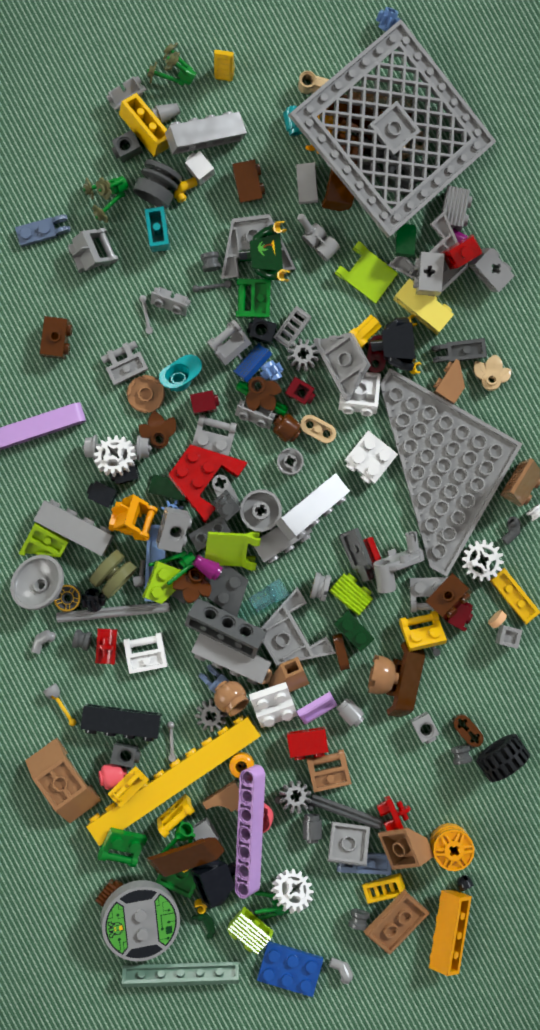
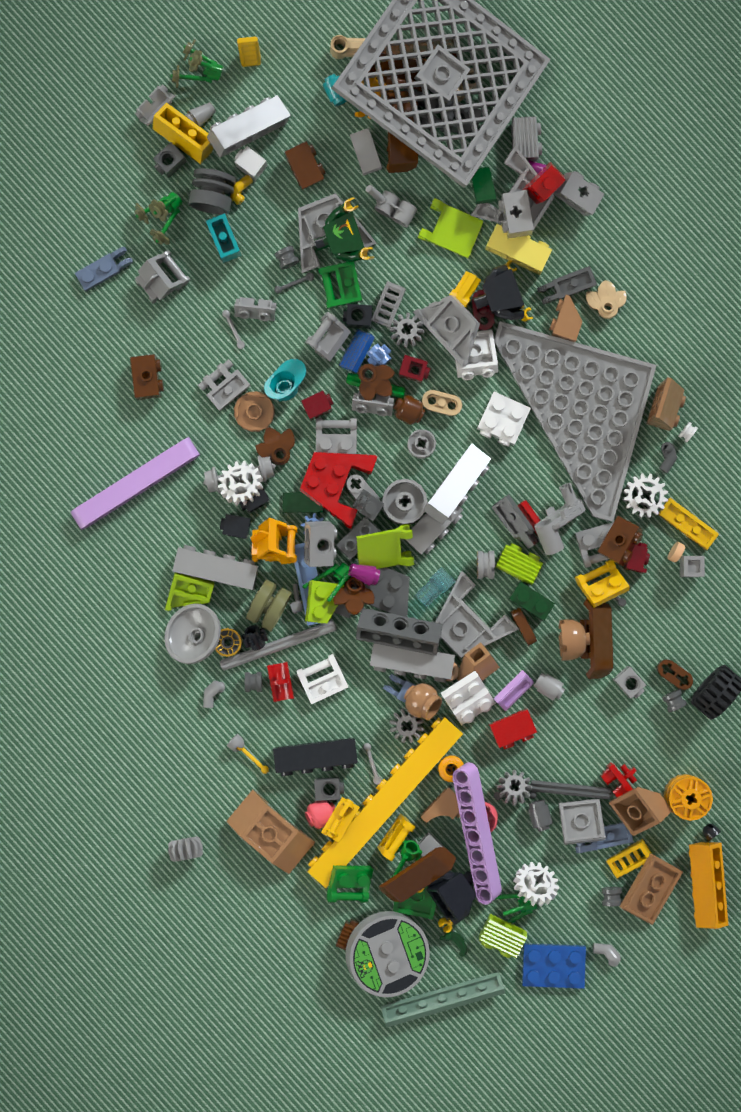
camera: 15 degrees left, 0 degrees up
medium nougat plate [306,749,352,793] -> none

